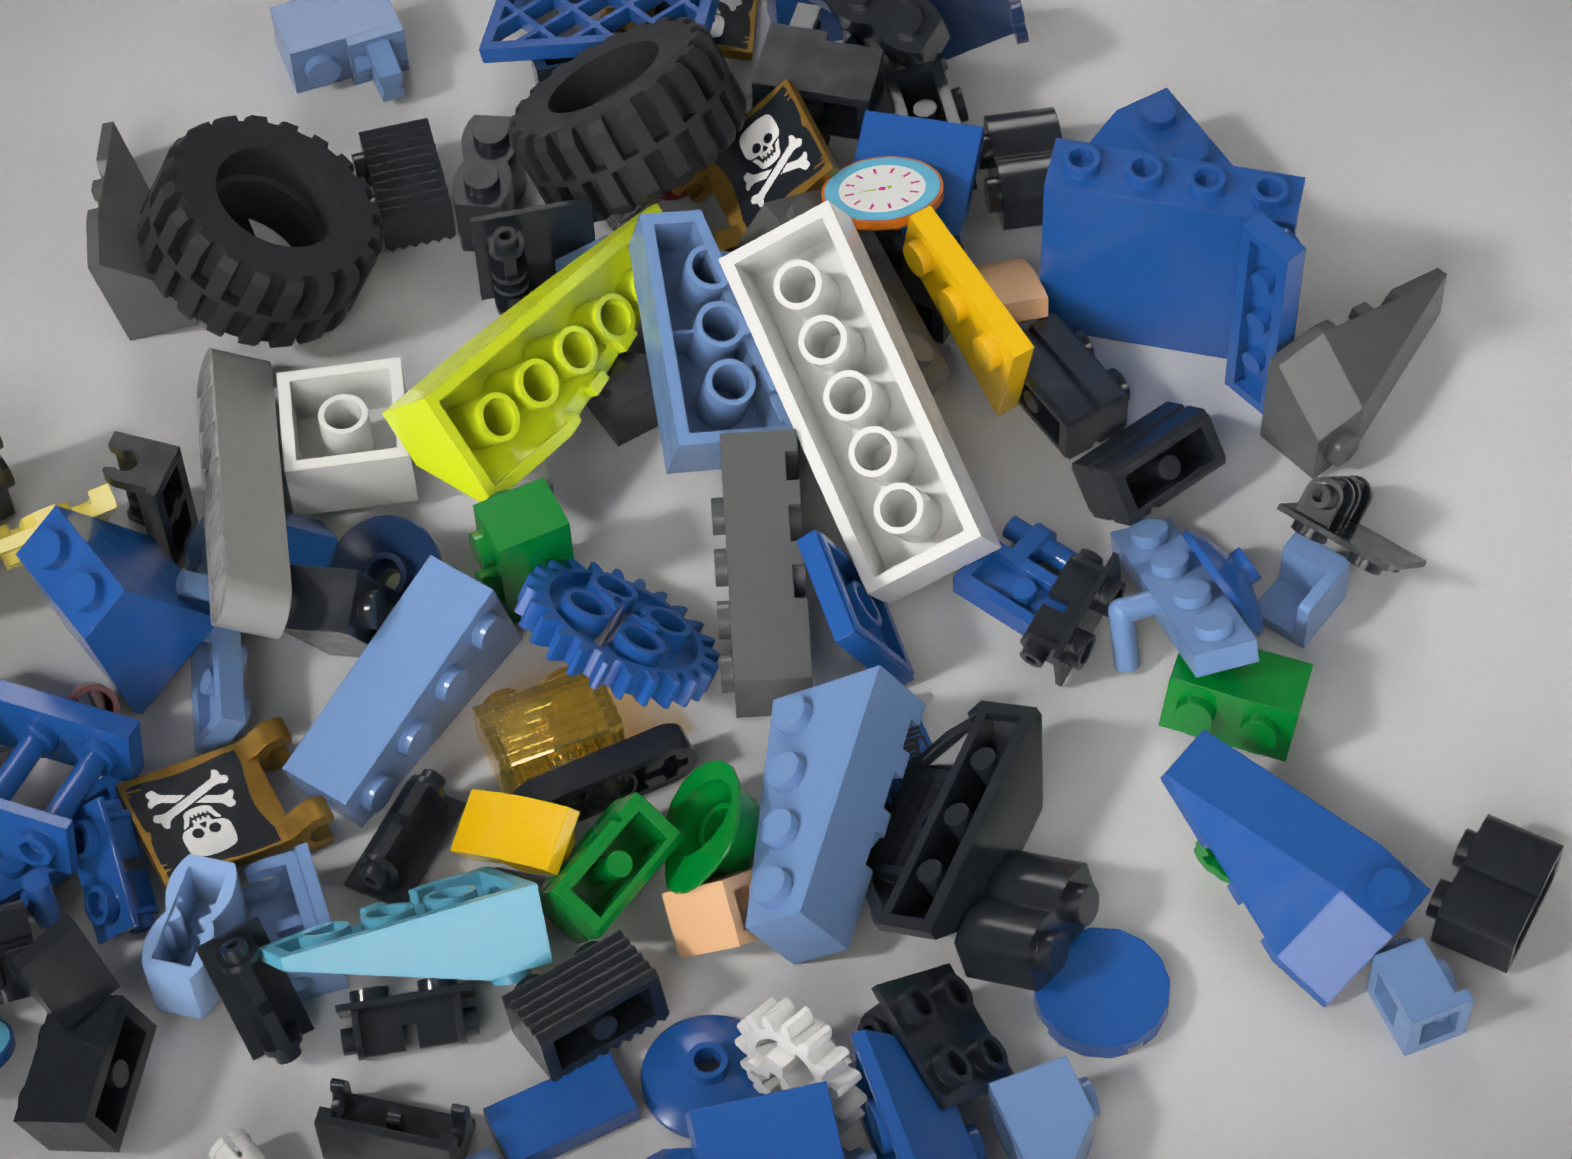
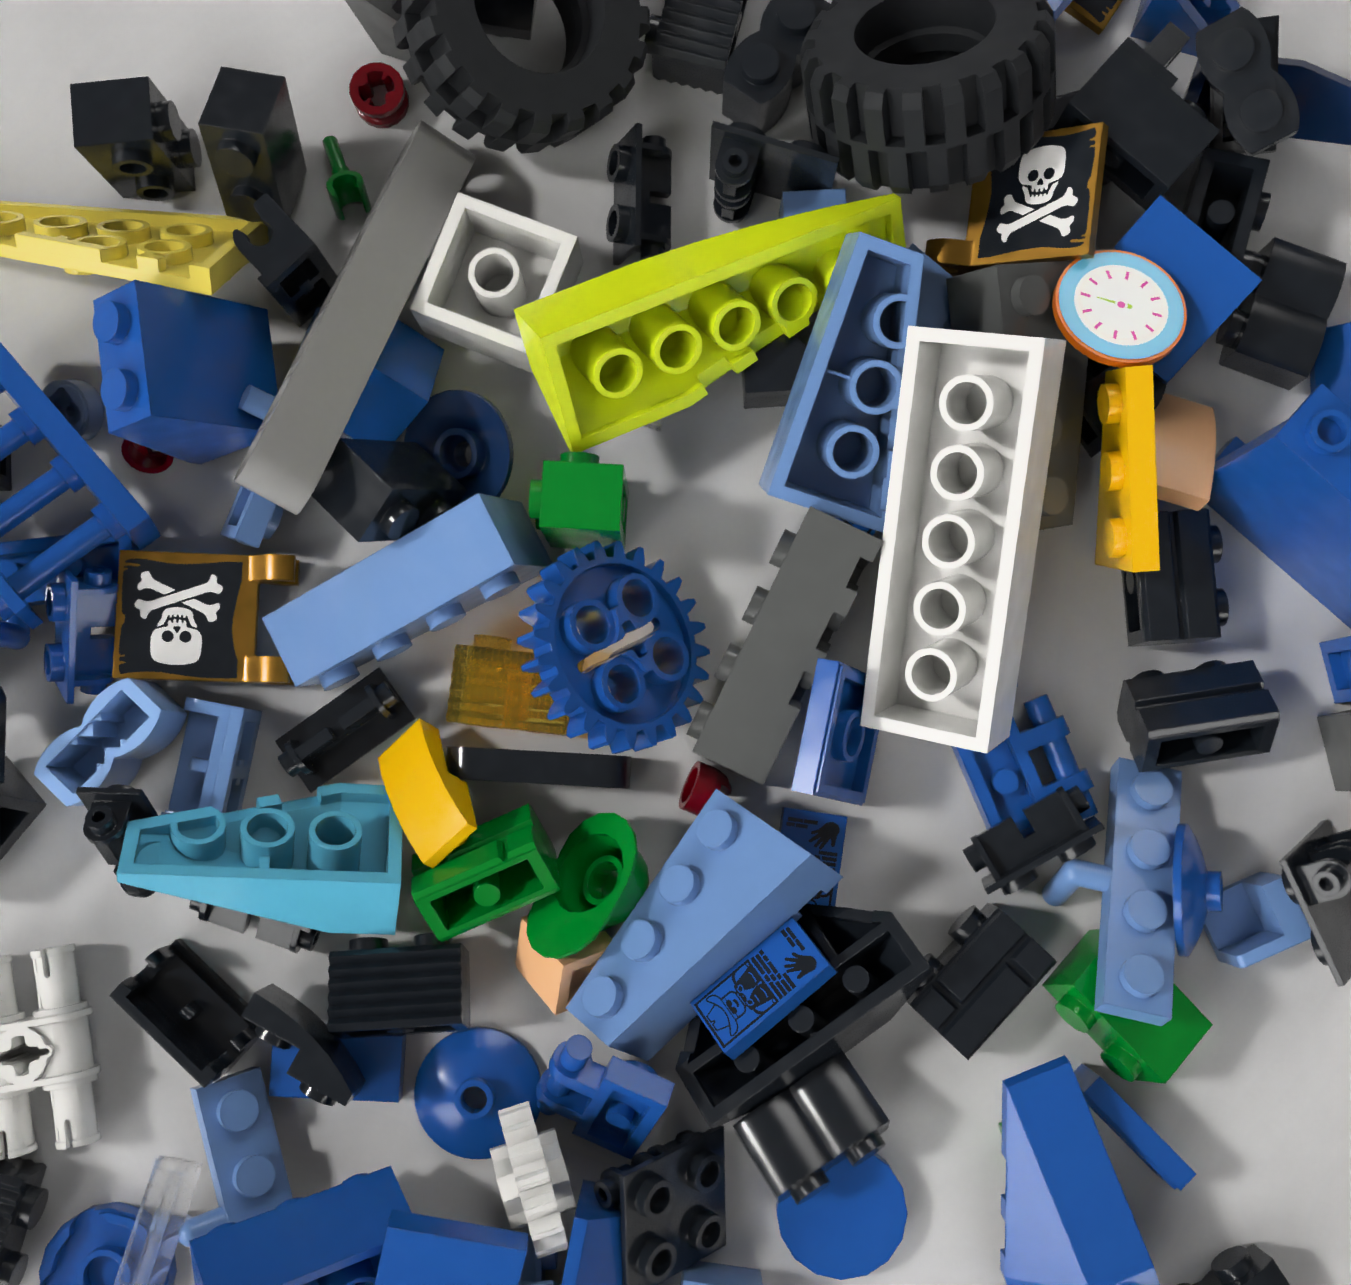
camera: 30 degrees right, 30 degrees up
none -> black brick [198,66,307,222]
none -> black slope [241,983,366,1106]
none -> green hand [322,136,371,220]
none -> dark red bush [349,62,409,128]
none -> blue plate [536,1034,675,1160]
none -> black hinge [606,123,672,266]
none -> dark red hinge [679,761,732,816]
none -> blue tile [690,917,837,1060]
none -> black brick [906,903,1057,1060]
none -> blue tile [1074,1064,1196,1191]

